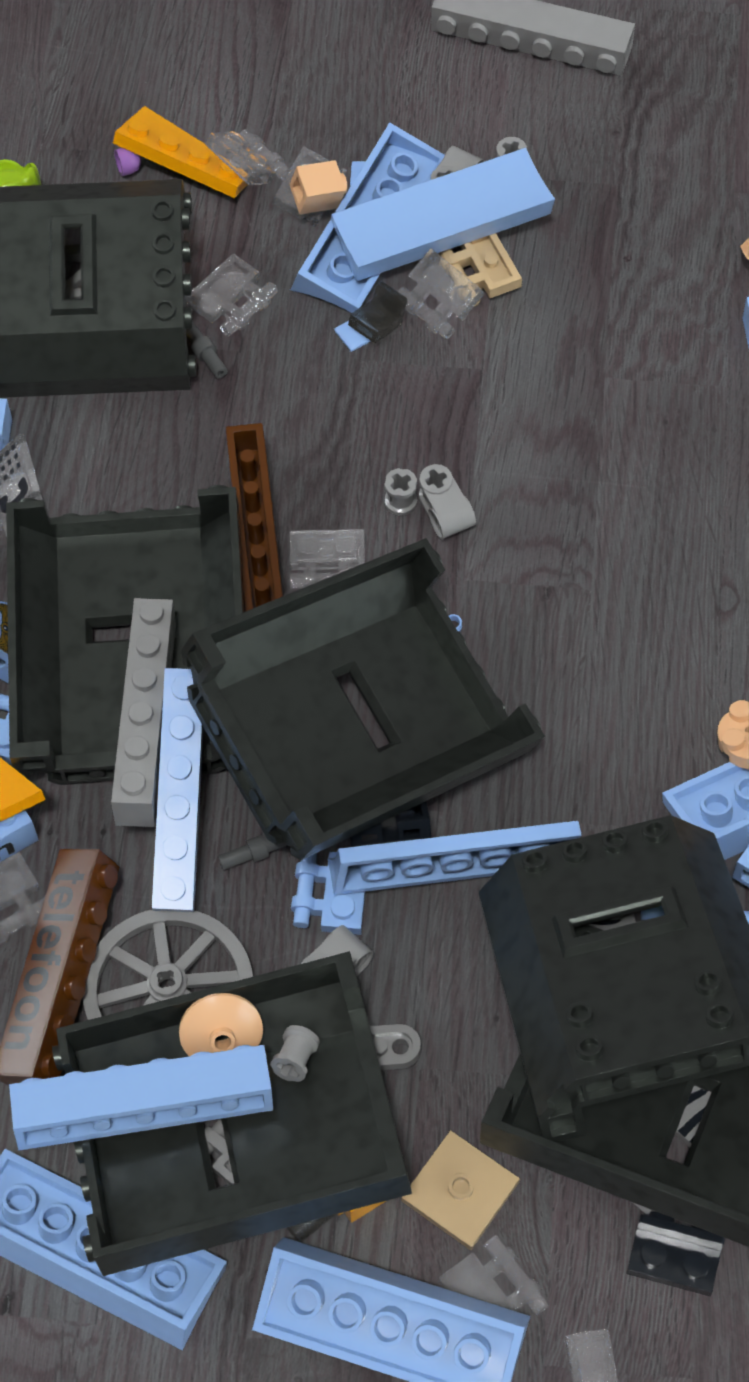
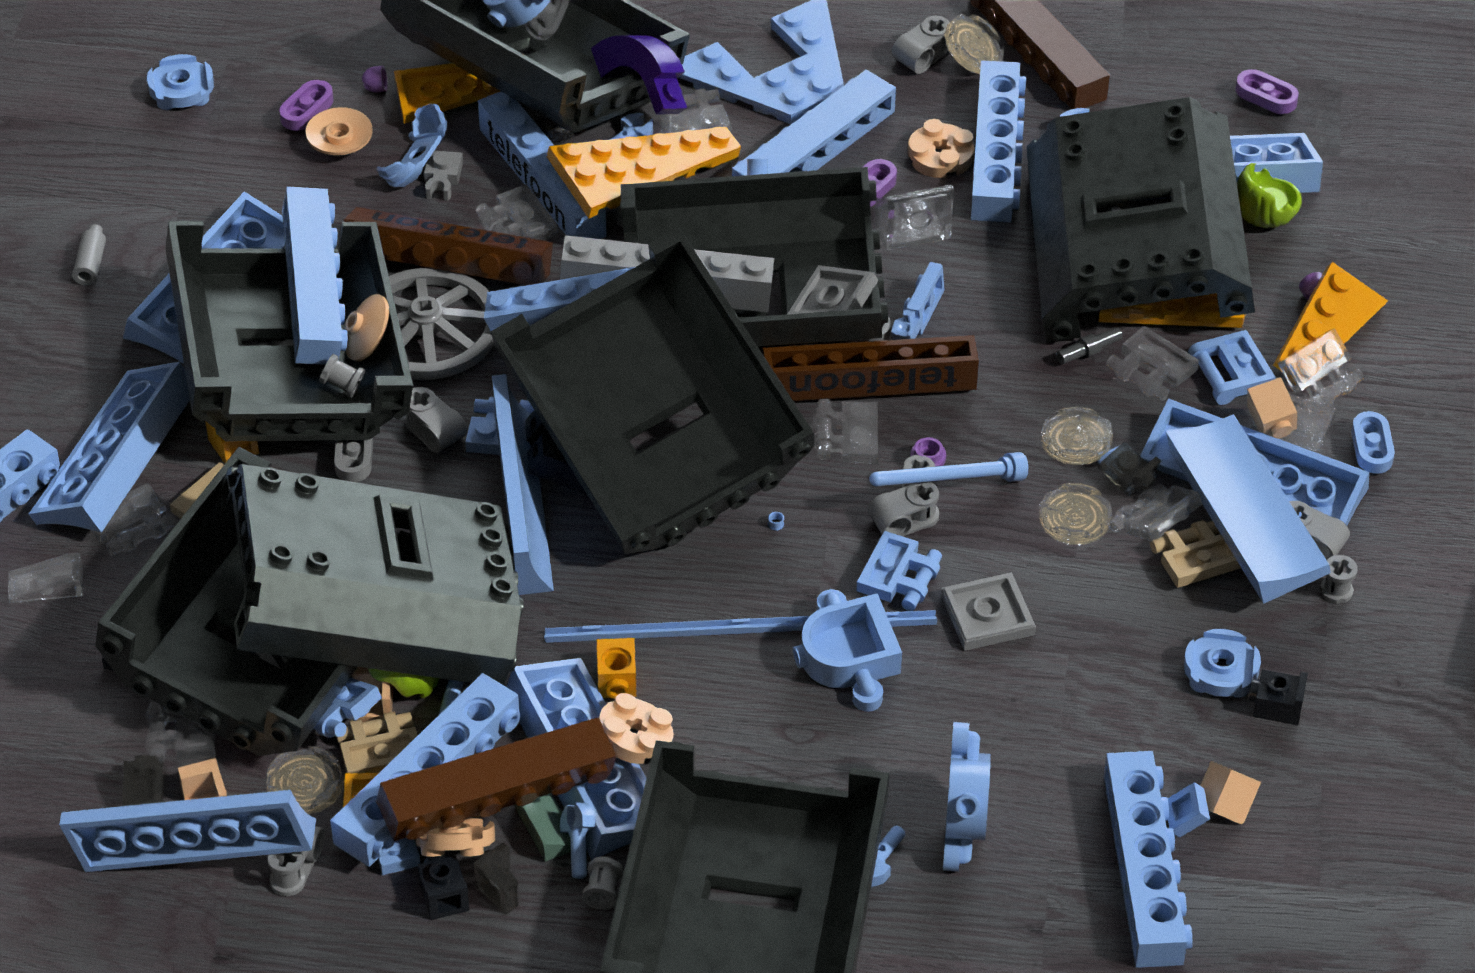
camera: 90 degrees right, 15 degrees down
none -> light blue piece [544,610,937,643]
none -> light orange brick [597,638,636,699]
none -> light grey tile [787,265,879,314]
none -> light blue piece [793,589,902,712]
none -> light blue plate [856,531,942,611]
none -> light blue piece [869,452,1028,486]
none -> light blue hinge [891,262,945,340]
none -> medium lavender plate [910,437,946,467]
none -> light grey tile [941,572,1036,651]
none -> clear tile [1039,483,1112,545]
none -> clear tile [1041,407,1113,465]
none -> light blue plate [1184,629,1261,698]
none -> light blue plate [1188,330,1276,405]
none -> black brick [1248,669,1308,726]
none -> light blue plate [1351,411,1395,474]

